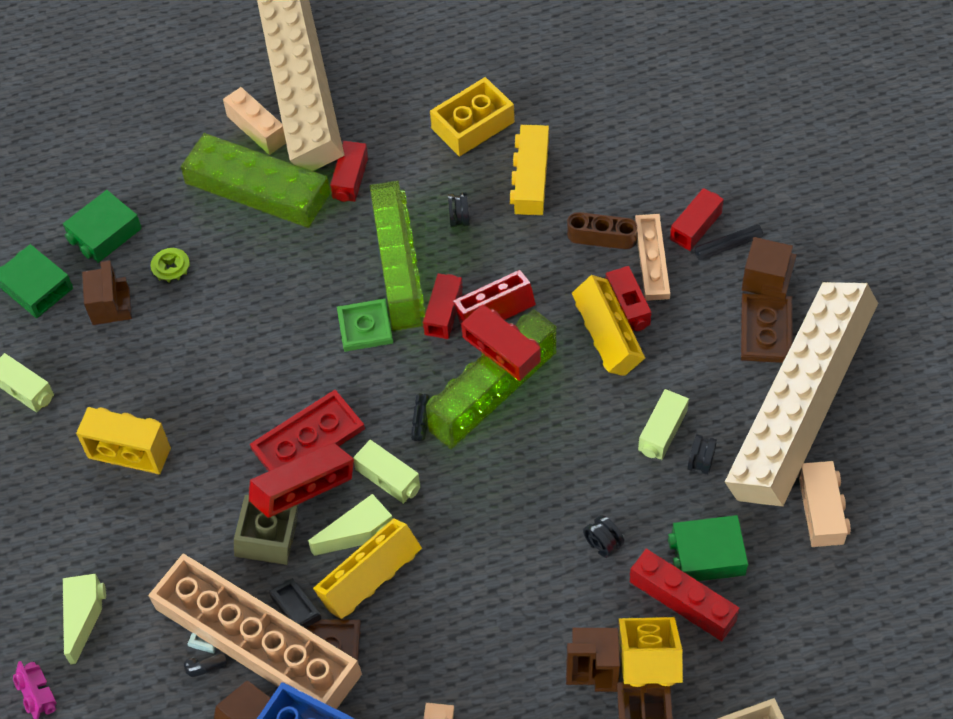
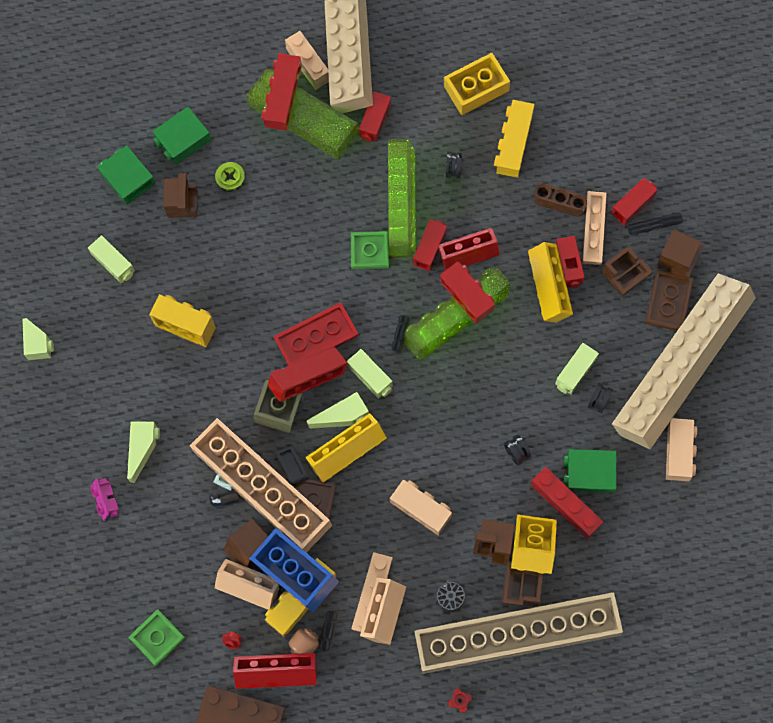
camera: 10 degrees right, 15 degrees up
none -> red brick [261,53,302,131]
none -> light nougat brick [390,480,452,535]
none -> reddish brown plate [602,246,653,296]

